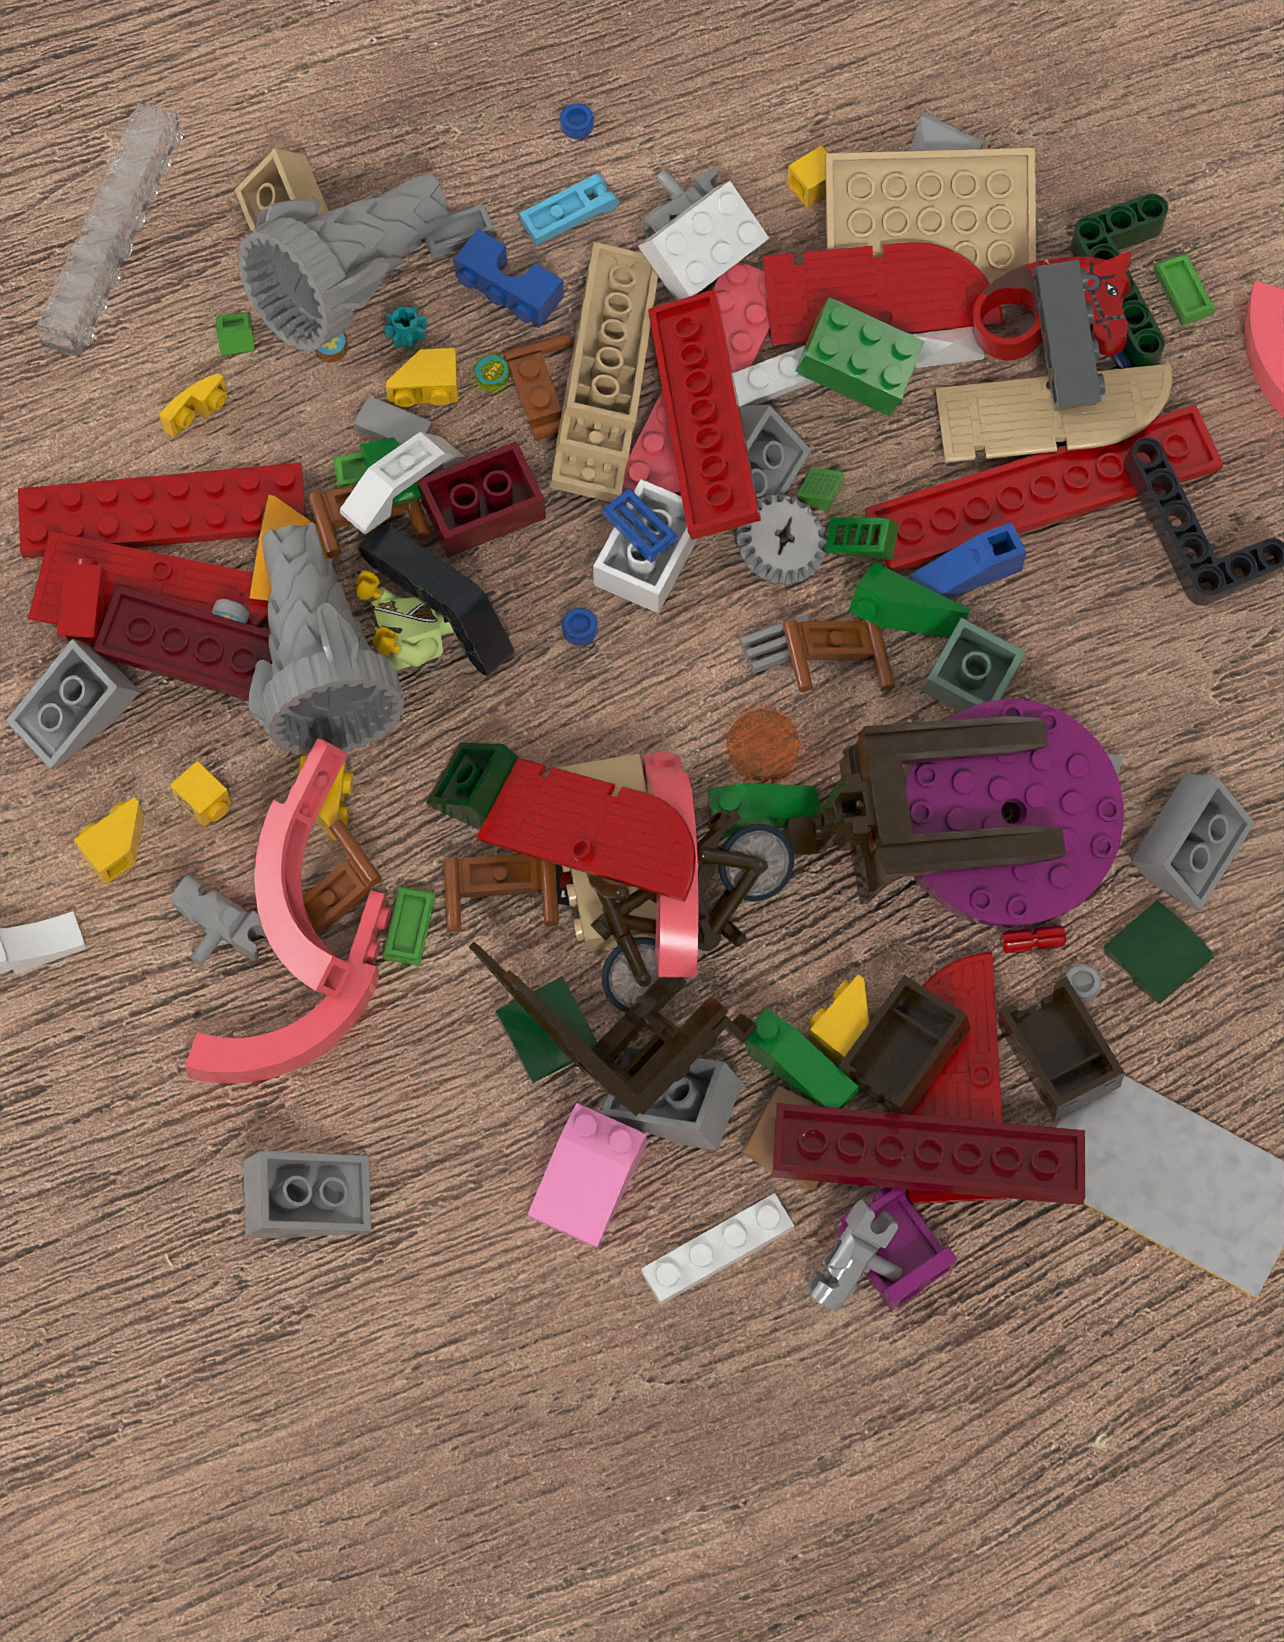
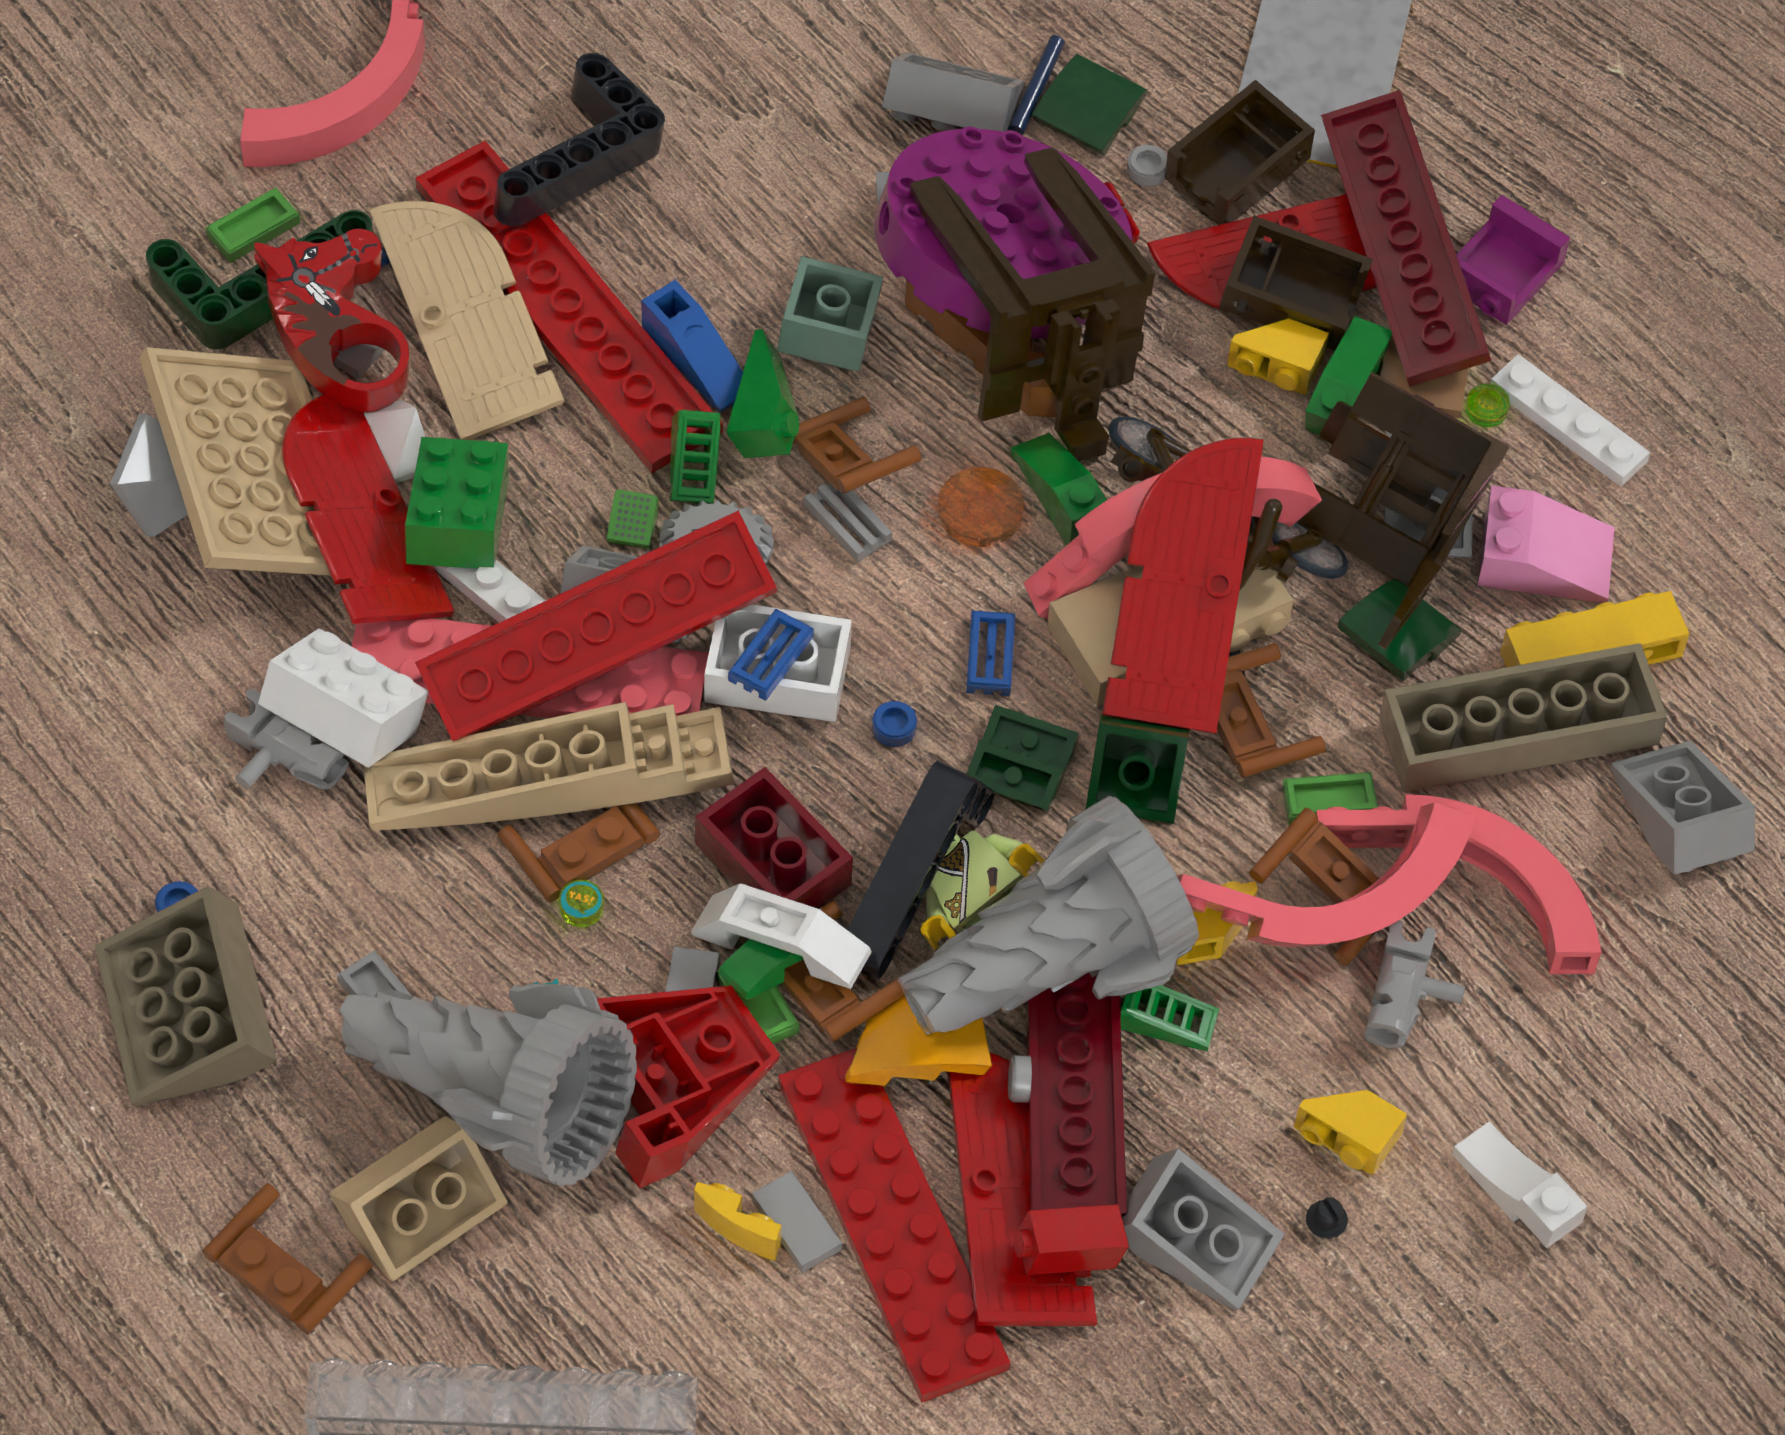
camera: 110 degrees left, 10 degrees down
yellow brick [170,761,231,827] -> none
bright green slope [216,312,255,355] -> none
yellow slope [386,348,458,407] -> none
blue arch [454,229,564,327] -> none
medium azure plate [519,174,619,246] -> none
yellow brick [787,145,828,208] -> none
light grey piece [806,1199,902,1311] -> none
dark grey brick [1031,259,1106,411] -> none
none -> dark tan slope [95,886,277,1107]
none -> dark orange plate [202,1183,373,1335]
none -> red wedge [597,985,780,1189]
none -> light grey tile [752,1171,842,1273]
none -> blue tile [966,611,1015,696]
none -> dark green slope [966,705,1080,812]
none -> dark blue bar [1008,35,1065,136]
none -> green slope [1121,985,1219,1052]
none -> black piece [1306,1197,1348,1239]
none -> dark tan brick [1379,643,1667,792]
none -> clear neon green tile [1465,384,1510,427]
none -> yellow brick [1500,591,1690,667]

